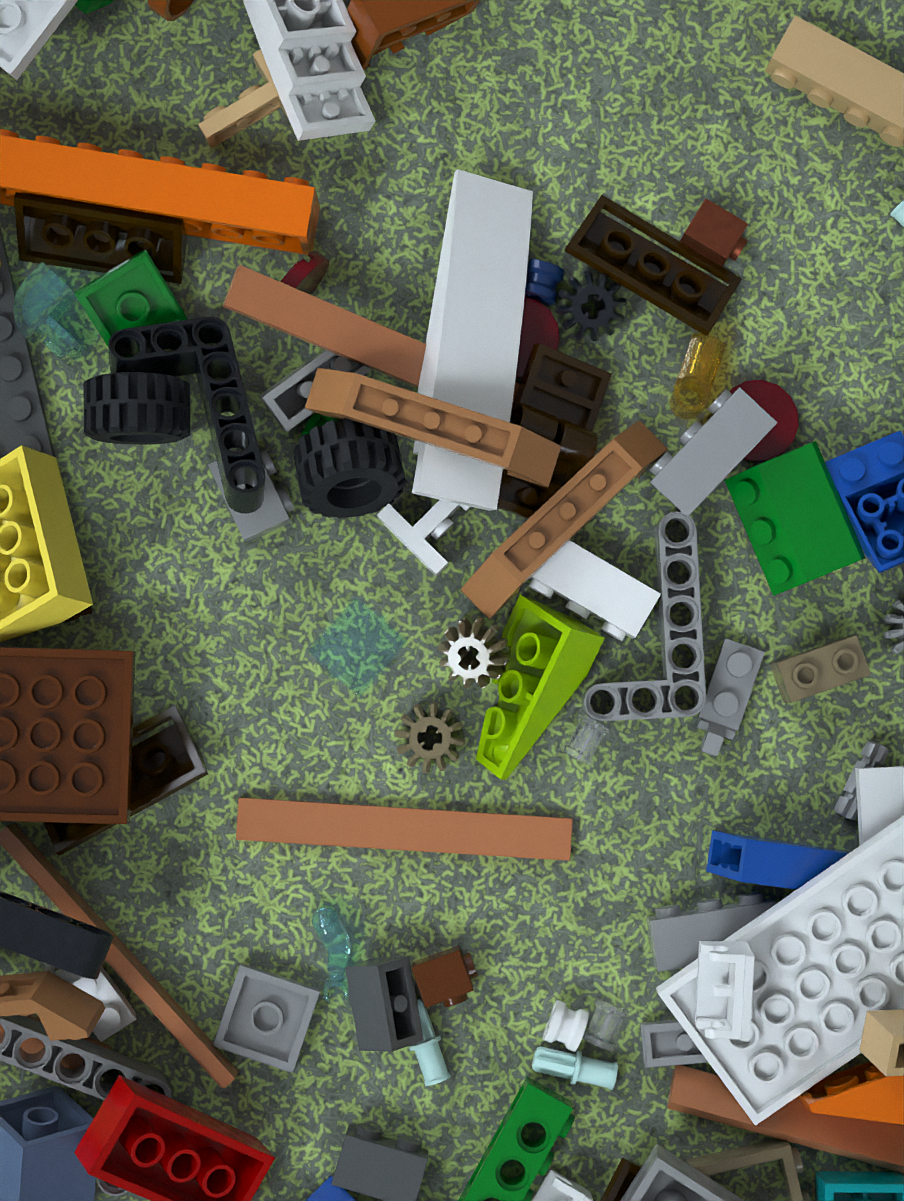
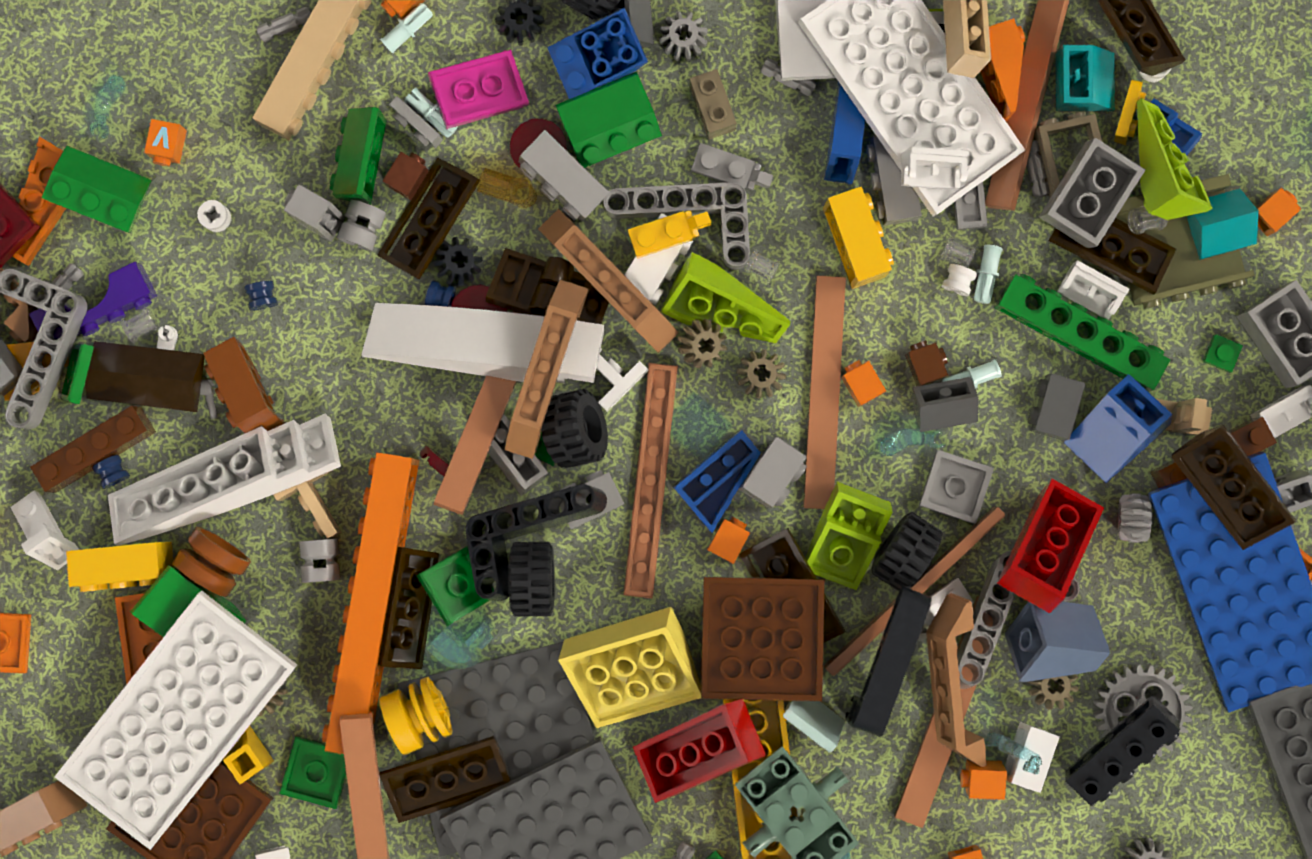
camera: 85 degrees left, 0 degrees up
none -> dark blue wheel [244,281,278,311]
none -> light grey brick [284,185,346,242]
none -> light grey wheel [299,539,340,583]
none -> green slope [330,107,387,205]
none -> light grey wheel [336,199,386,252]
none -> light grey plate [389,96,443,149]
none -> light aqua axle [404,87,458,138]
none -> dark pink tile [428,50,529,129]
none -> nougat tile [623,363,678,598]
none -> yellow hinge [628,210,711,259]
none -> blue wedge [672,430,761,533]
none -> orange brick [707,517,750,564]
none -> light grey brick [739,436,807,508]
none -> lime slope [805,482,893,590]
none -> yellow brick [823,186,894,289]
none -> orange brick [841,360,886,407]
none -> black tyre [871,512,943,591]
none -> light grey axle [1026,140,1050,198]

